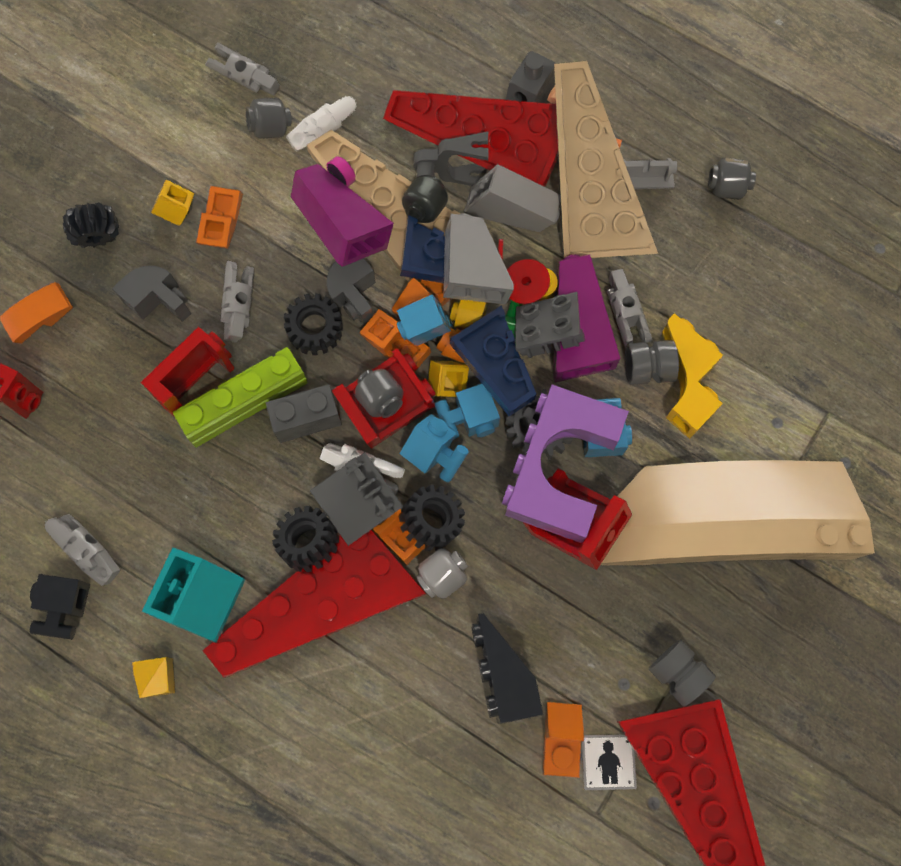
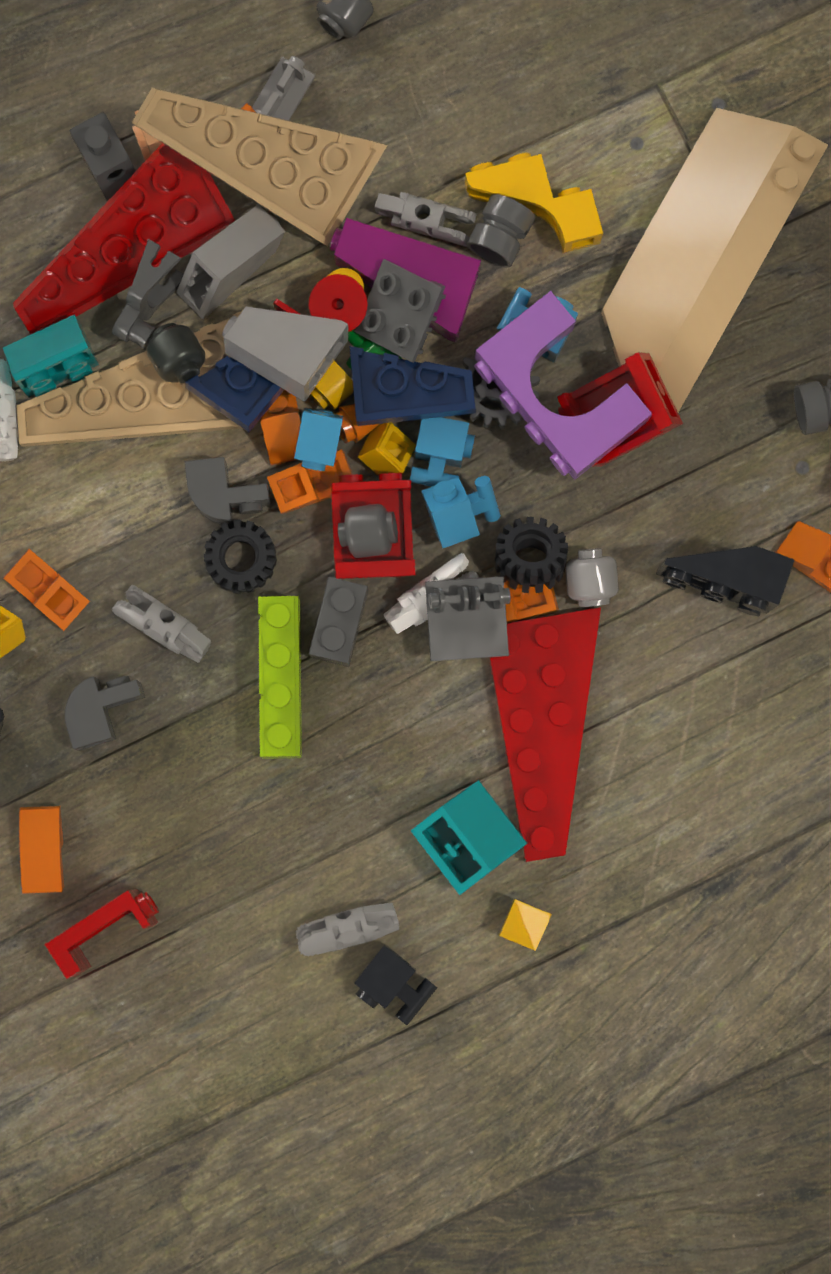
camera: 60 degrees left, 10 degrees up
red panel [140,327,235,417] -> none
black tyre [272,506,339,572] -> none
magenta slope [291,164,394,267] -> none
dark pink tile [326,156,356,187] -> none
none -> teal slope [3,315,99,397]

